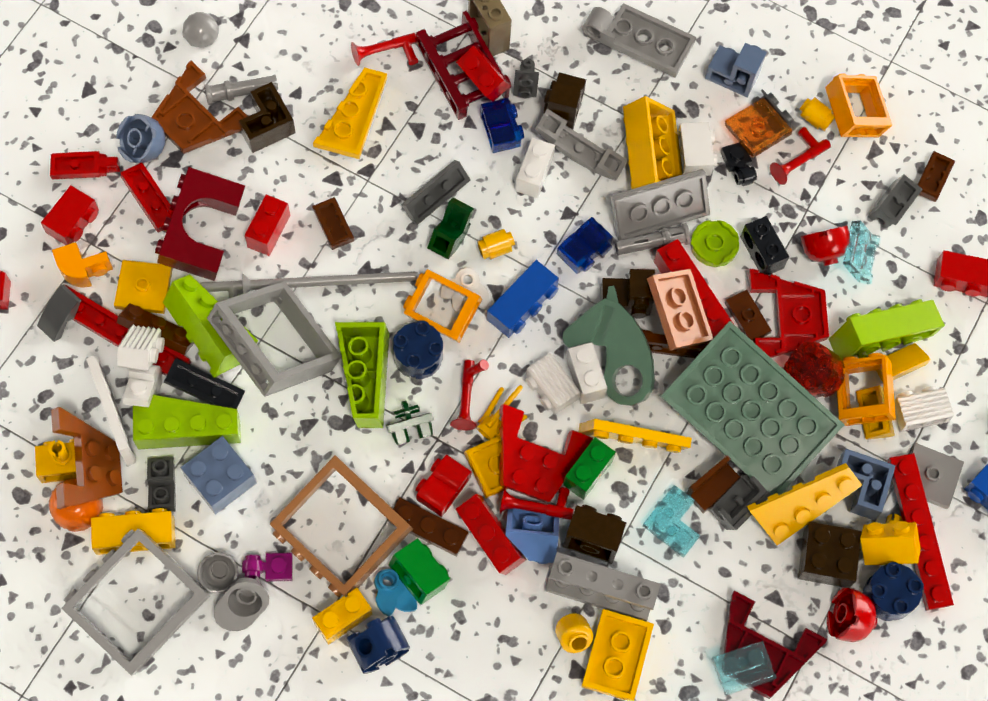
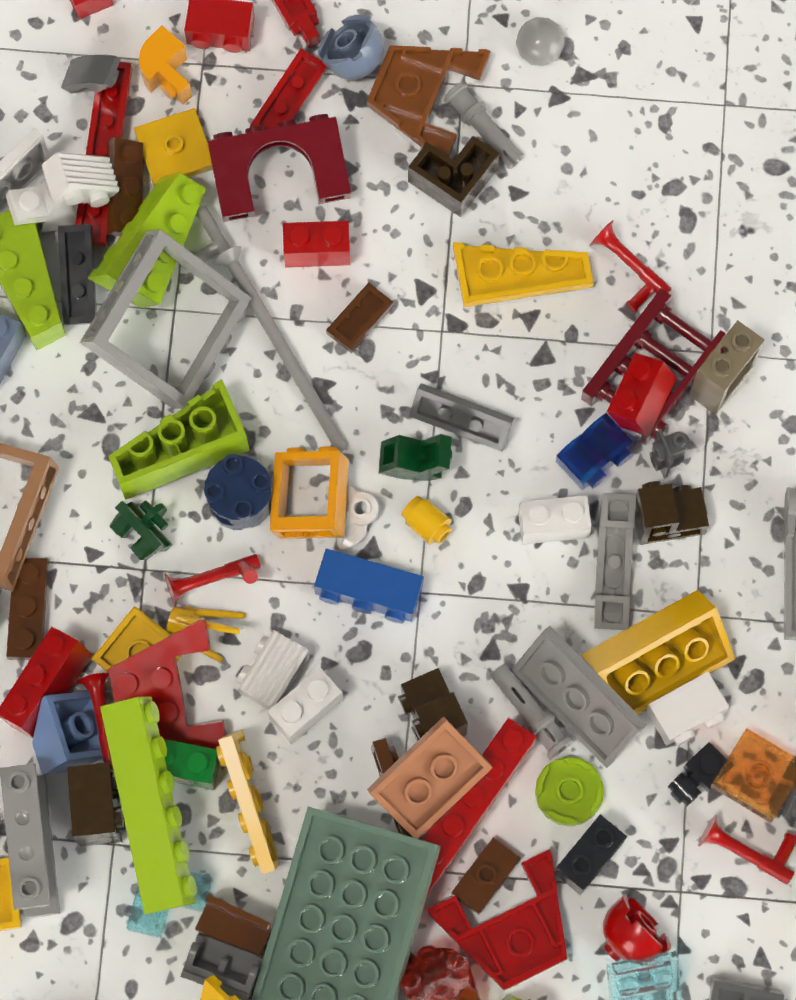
camera: 70 degrees right, 5 degrees up
red brick [415,454,472,517] -> none
clear blue brick [556,217,613,274] -> none
sand green animal [563,285,655,406] -> none
none -> lime brick [100,697,197,915]

